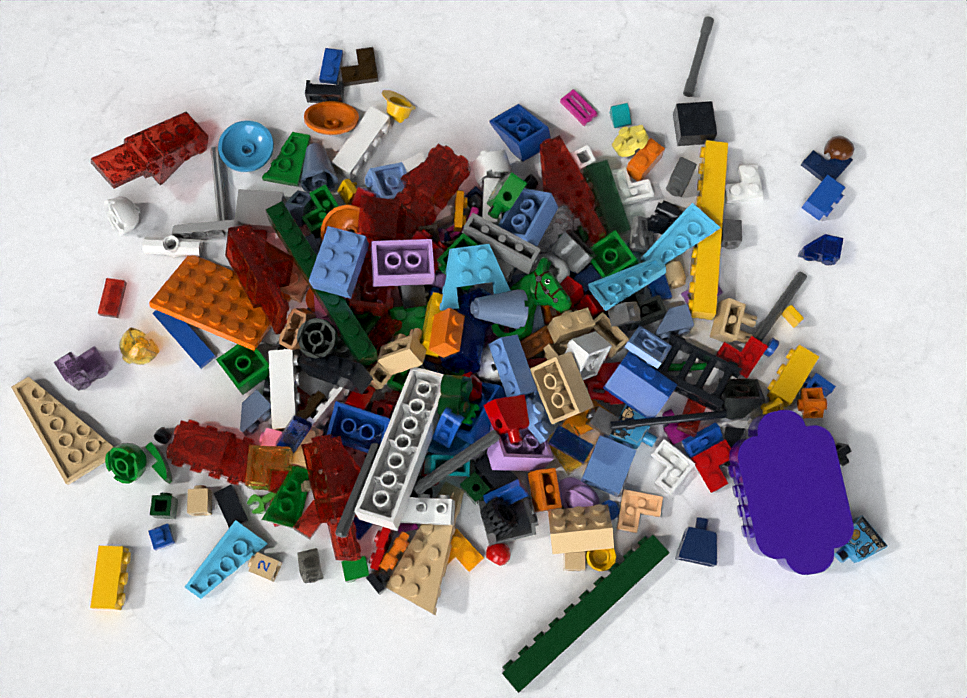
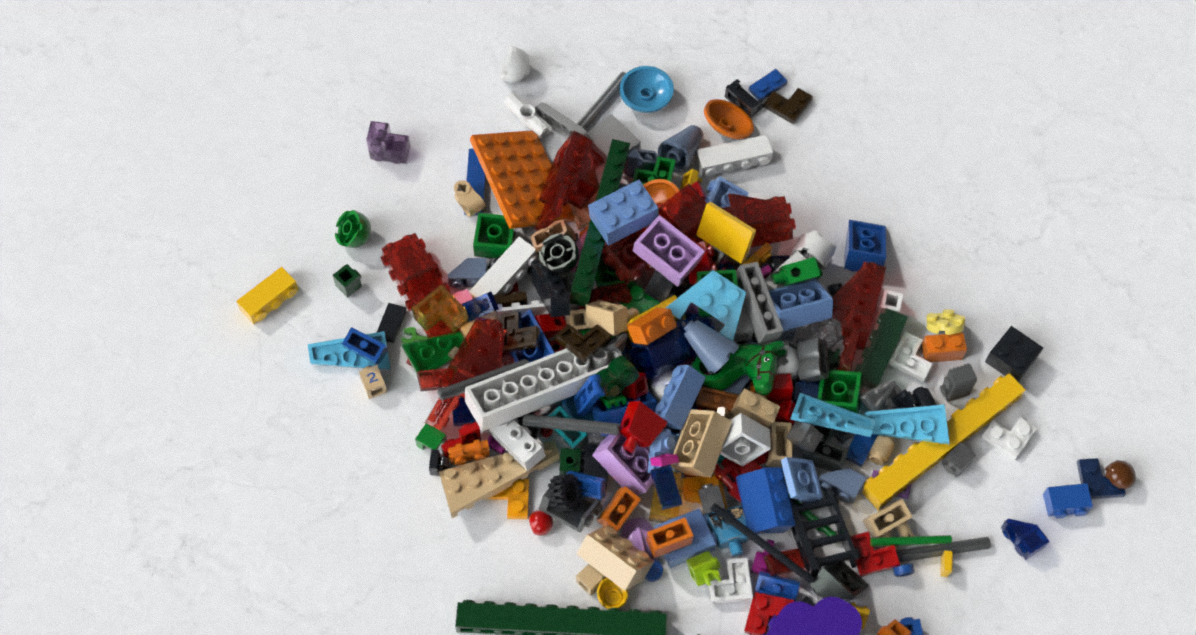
camera: 45 degrees right, 10 degrees down
tan wing [11,377,114,485] -> none
clear red wedge [91,112,209,189] -> none
clear red plate [97,278,127,318] -> none
clear yellow cylinder [119,327,160,365] -> none
green slope [145,442,172,484] -> none
blue tile [148,523,175,550] -> none
black hinge [154,427,172,444] -> none
tan brick [187,485,212,516] -> none
green wing [262,132,311,187] -> none
clear smoke bracket [297,548,324,583] -> none
yellow piece [381,90,416,123] -> none
dark pink tile [560,89,598,126] -> none
teal slope [609,103,632,128] -> none
light nougat plate [617,489,663,533] -> none
dark grey piece [683,16,714,97] -> none
yellow brick [766,344,819,408] -> none
none -> blue brick [342,327,388,366]
none -> tan piece [454,180,486,217]
none -> dark brown plate [500,311,540,353]
none -> dark brown plate [555,324,612,362]
none -> dark grey slope [604,333,628,352]
none -> orange brick [646,518,693,558]
none -> dark pink tile [650,453,679,467]
none -> lime brick [686,551,721,587]
none -> yellow tile [696,202,756,264]
none -> green bar [870,535,952,546]

